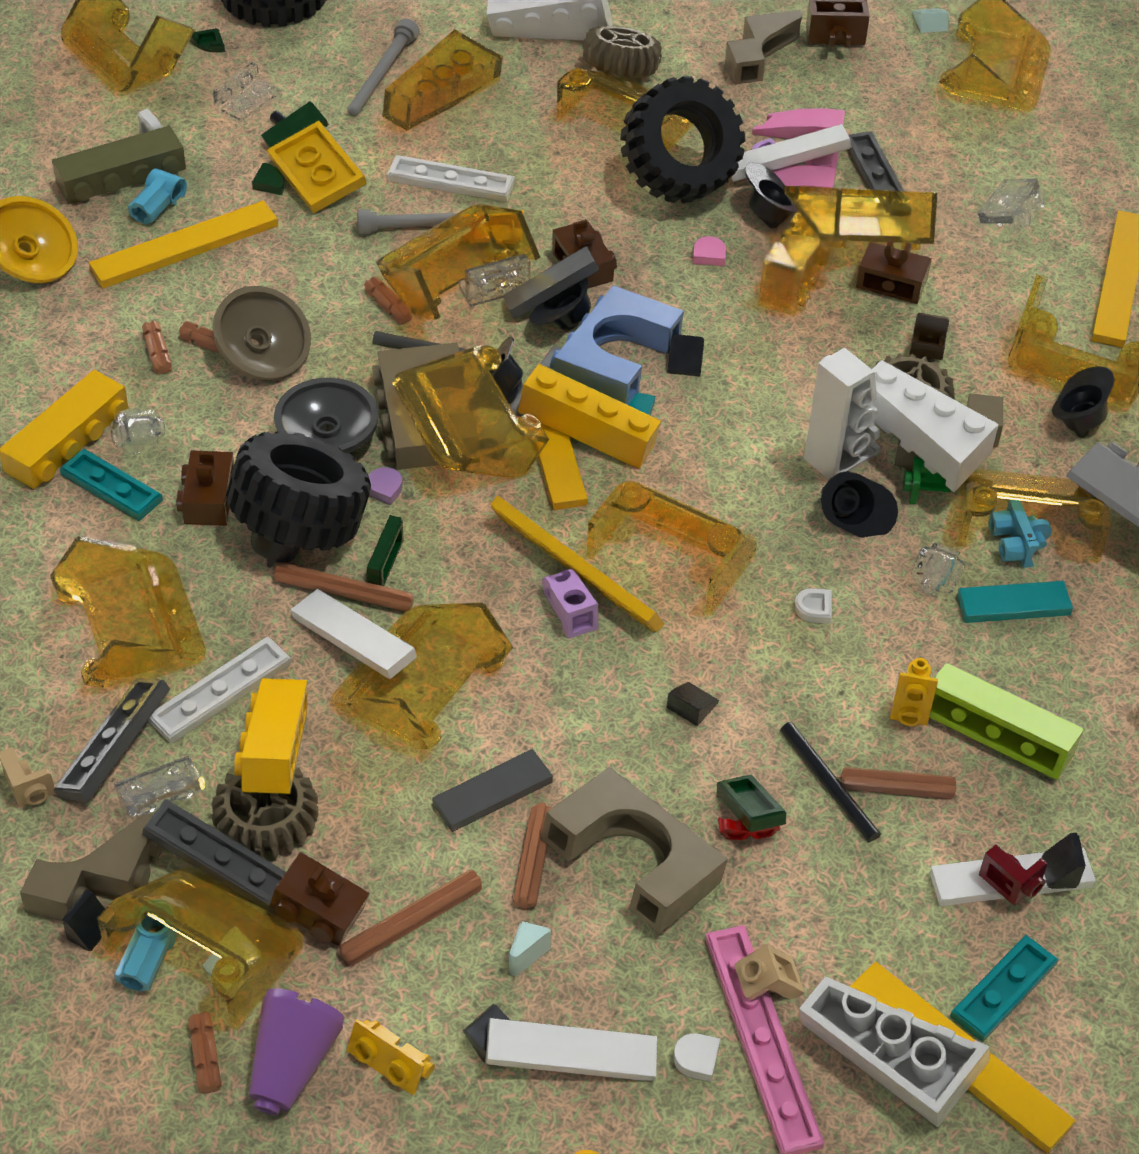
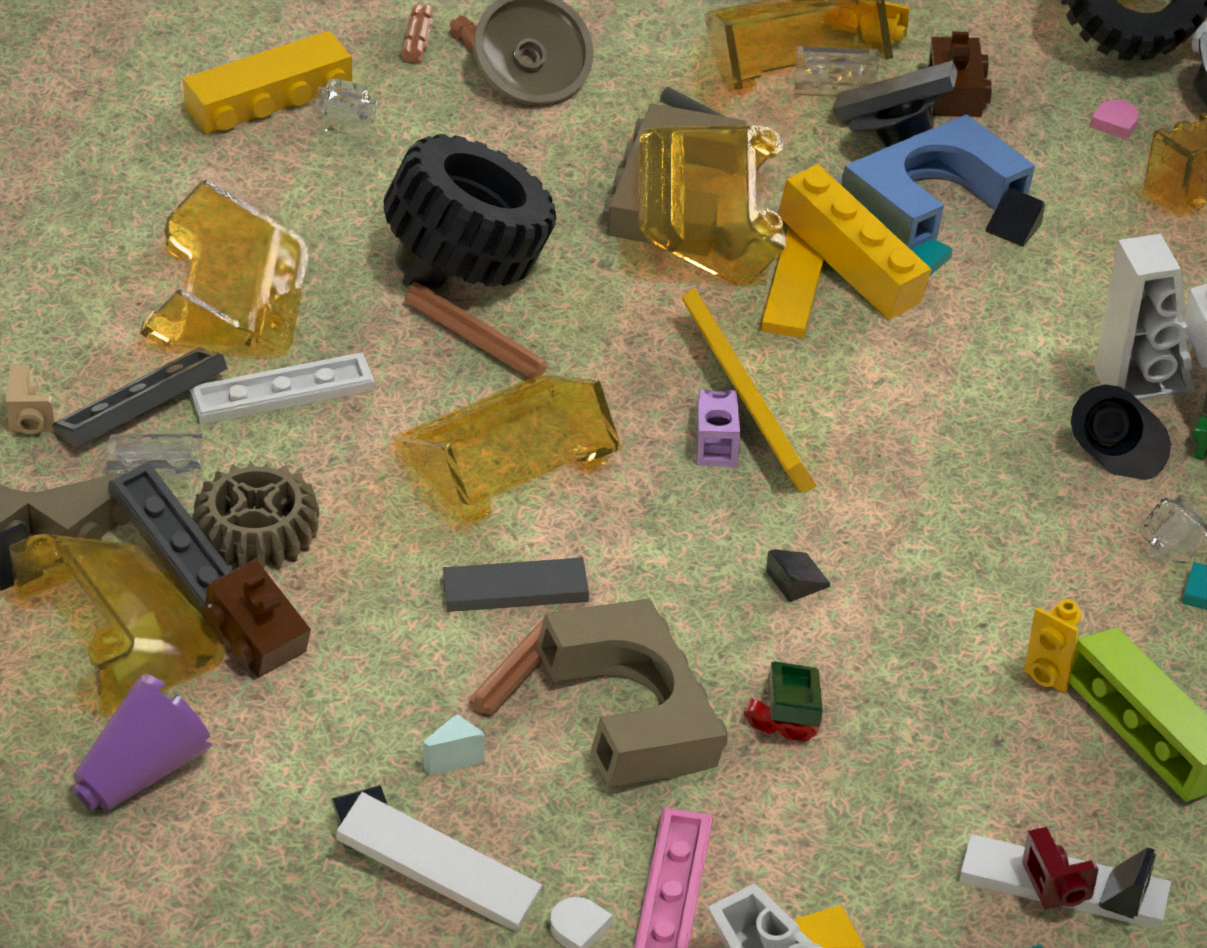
camera: 25 degrees right, 5 degrees down
teal tile [60,448,163,521] -> none
medium azure piece [114,903,177,992] -> none
reddish brown brick [176,450,234,526] -> none
nougat axle [188,1012,222,1094] -> none
yellow brick [234,678,308,794] -> none
dark grey dish [274,377,378,453] -> none
white tile [291,589,417,679] -> none
nougat axle [339,870,482,966] -> none
yellow hinge [346,1019,435,1096] -> none
nougat axle [364,276,413,325] -> none
dark green tile [367,515,404,586] -> none
lavender tile [368,467,403,505] -> none
black piece [472,336,523,404] -> none
clear yellow windscreen [586,481,757,616] -> none
tan bracket [734,944,805,1000] -> none
black bar [780,722,881,843] -> none
white tile [794,588,832,624] -> none
nougat axle [841,767,956,799] -> none

